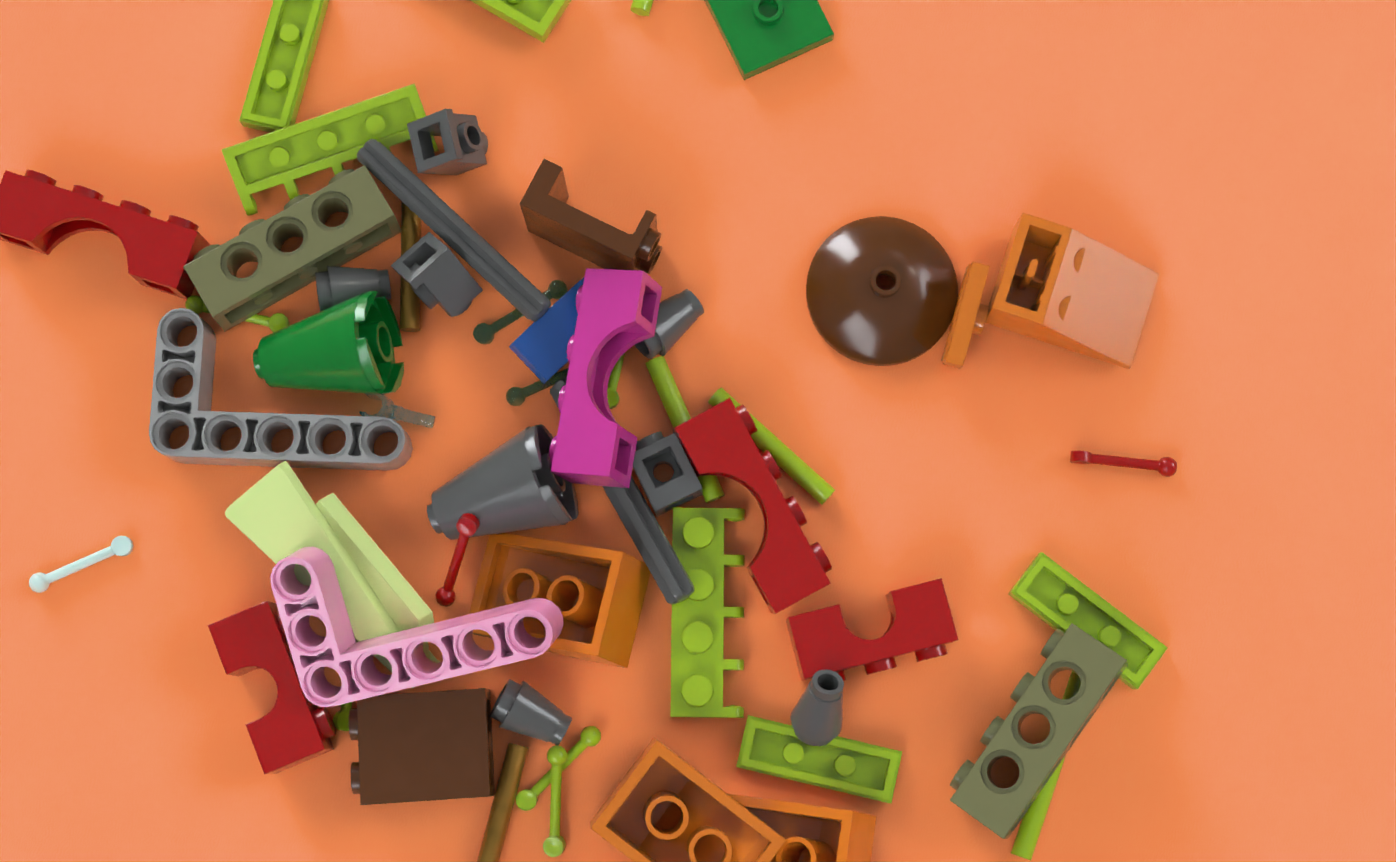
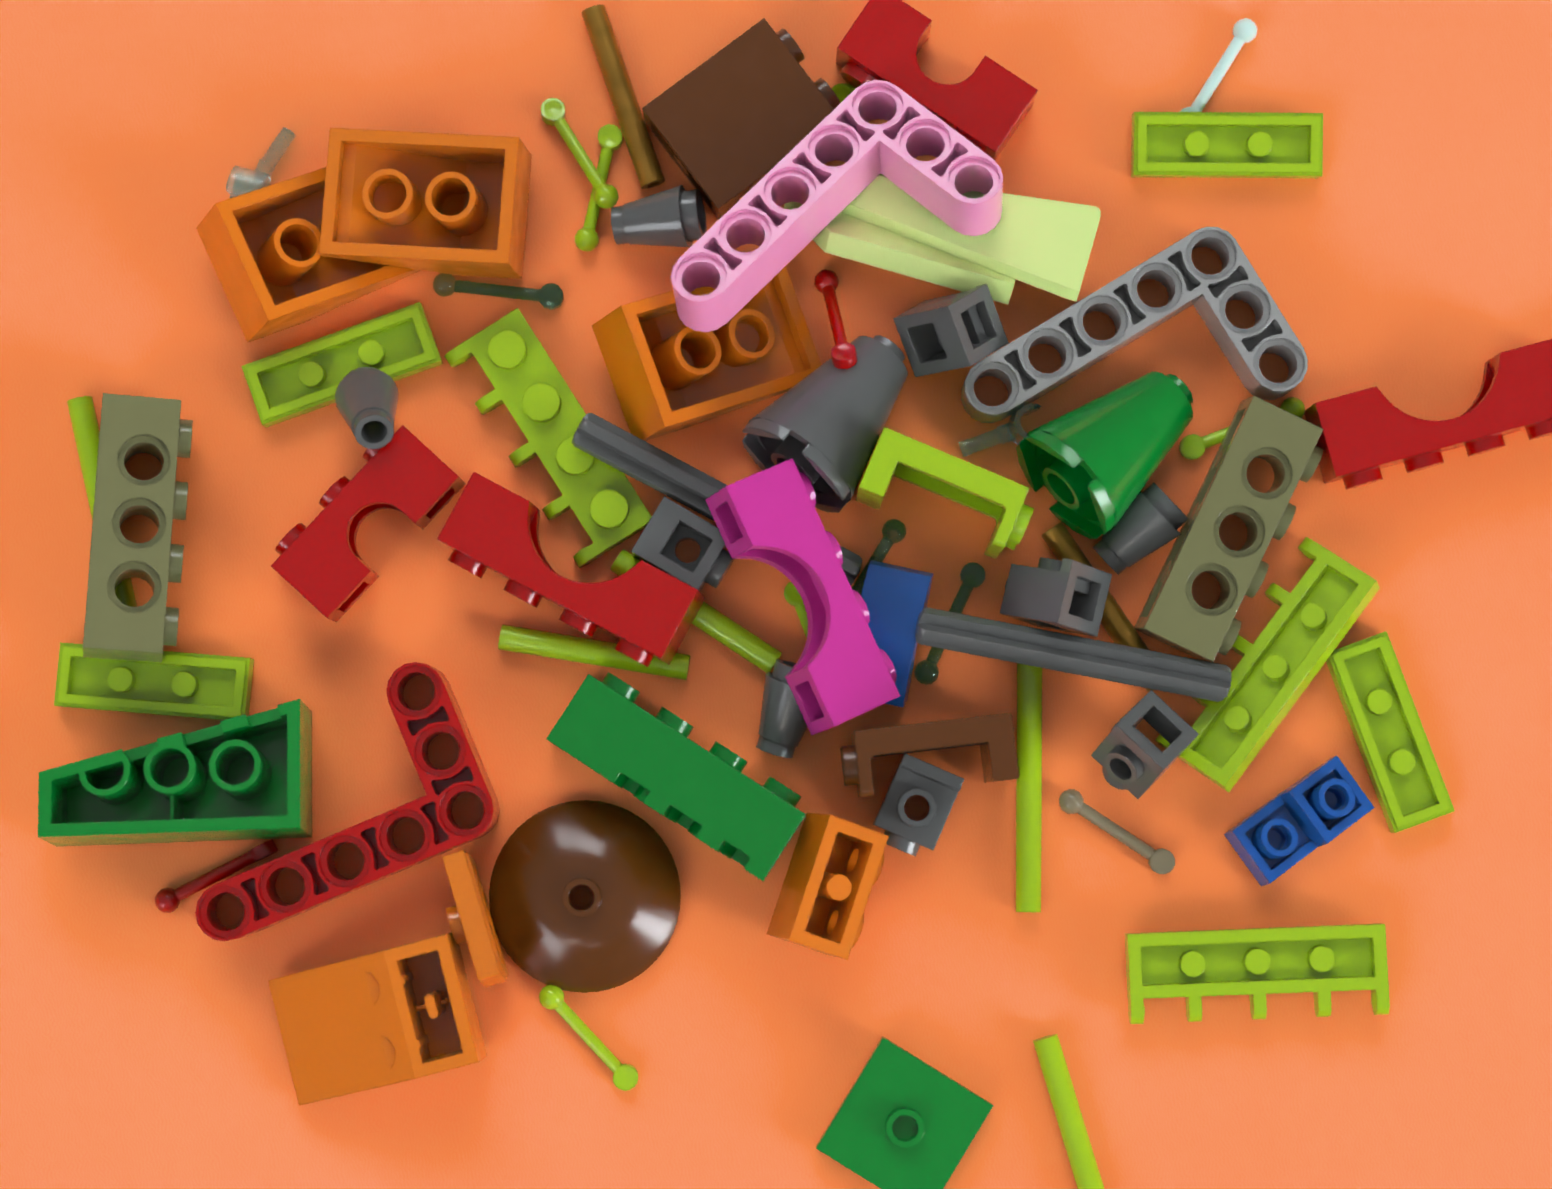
camera: 150 degrees right, 5 degrees up
none -> green wedge [38,699,312,847]
none -> red beam [195,662,500,941]
none -> clear green hinge [432,273,564,310]
none -> lime hinge [539,985,639,1091]
none -> green wedge [546,672,806,881]
none -> orange brick [766,812,889,960]
none -> lime panel [856,426,1034,559]
none -> dark grey brick [873,753,965,857]
none -> dark grey brick [893,284,1009,377]
none -> lime bar [1016,663,1042,912]
none -> dark tan hinge [1059,789,1175,874]
none -> lime tile [1131,112,1323,179]
none -> blue slope [1224,755,1375,886]

